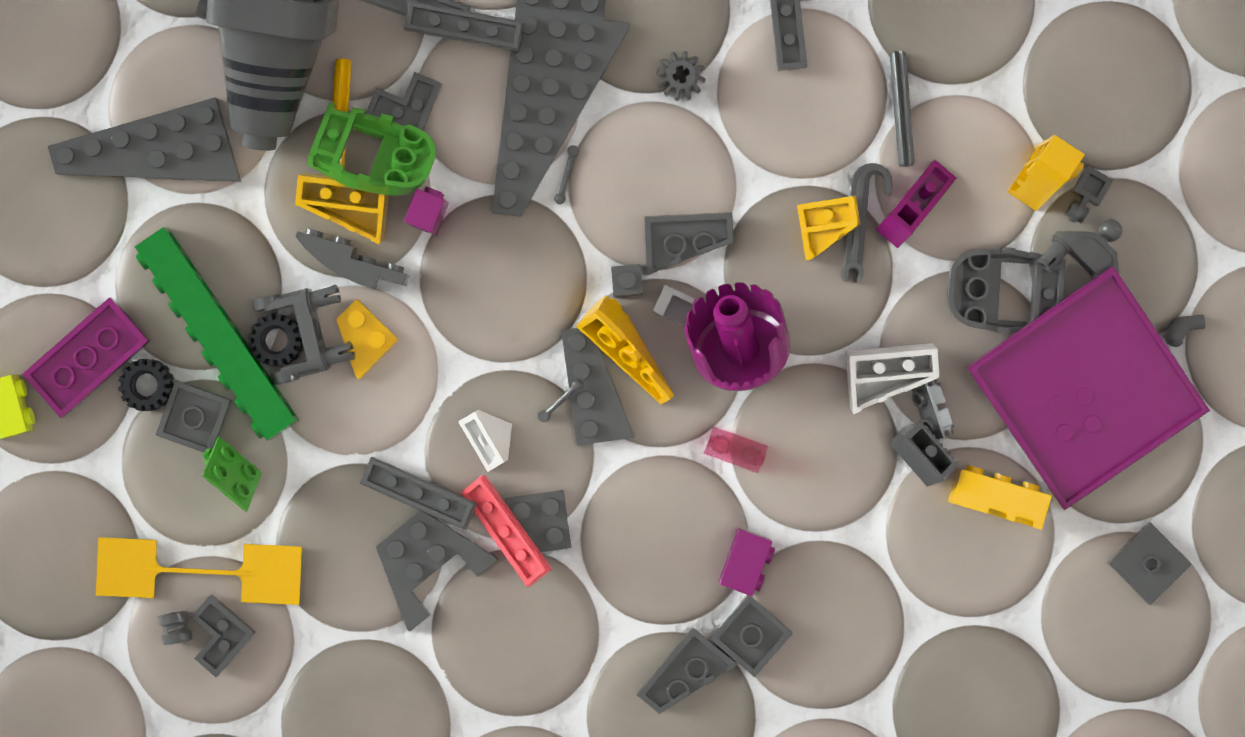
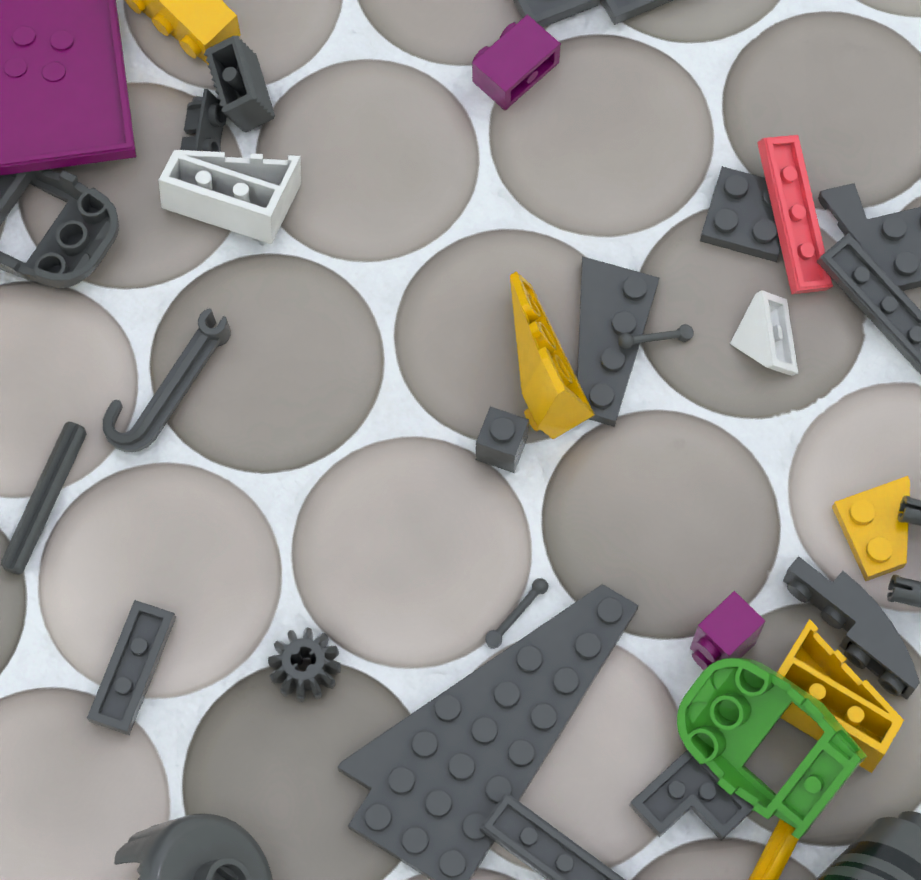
camera: 150 degrees left, 20 degrees down
dark grey wing [644,212,733,275] -> none
light grey panel [652,285,697,326] -> none
magenta piece [684,282,790,391] -> none
clear pink hinge [703,426,768,473] -> none
yellow wing [797,195,861,260] -> none
magenta slope [875,159,957,248] -> none

